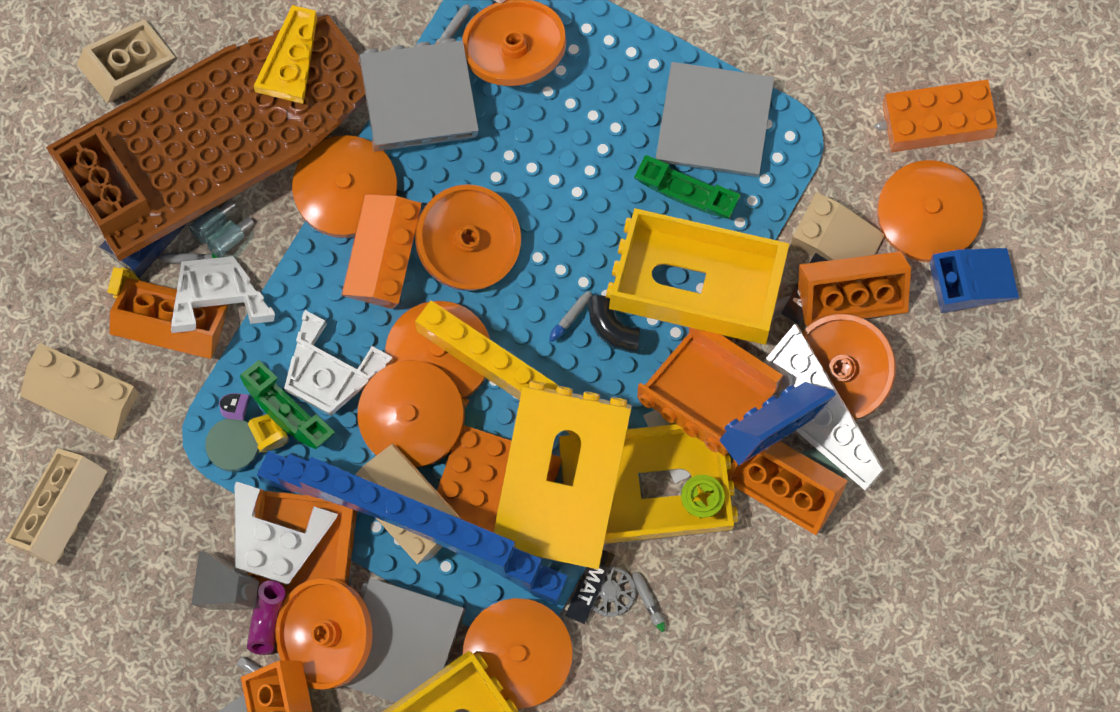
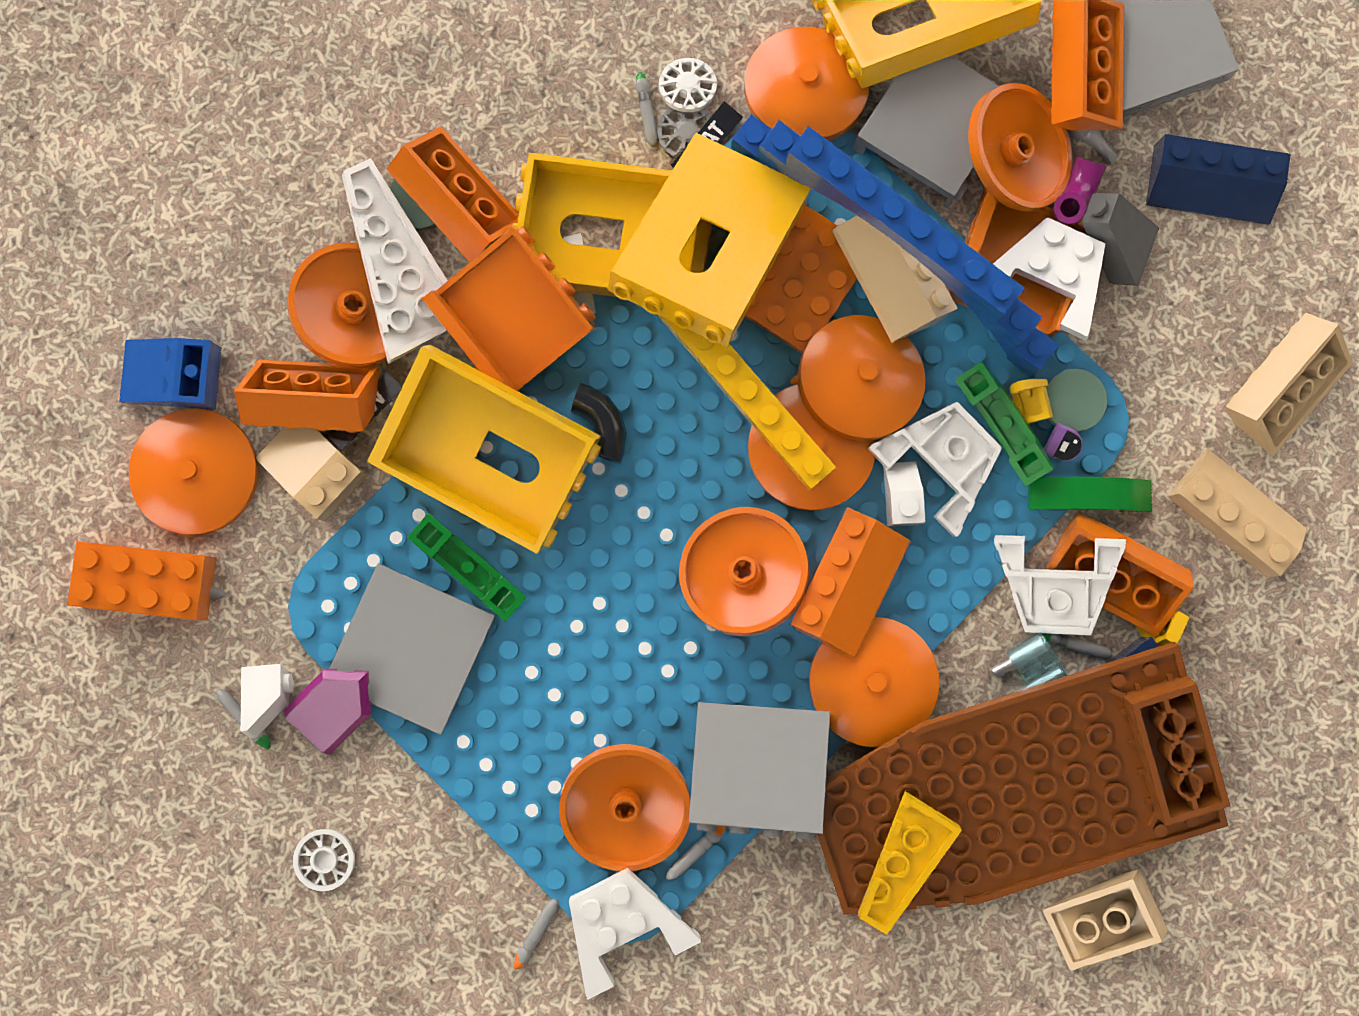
camera: 170 degrees left, 10 degrees up
light grey piece [549,292,592,342] -> none
lime gear [681,475,725,519] -> none
blue slope [719,382,836,466] -> none
none -> light grey piece [216,689,271,749]
none -> white slope [240,664,294,738]
none -> tile [283,668,372,755]
none -> white wheel [659,58,717,113]
none -> white slope [883,461,925,527]
none -> green slope [1028,477,1152,512]
none -> dark blue slope [1146,134,1291,225]

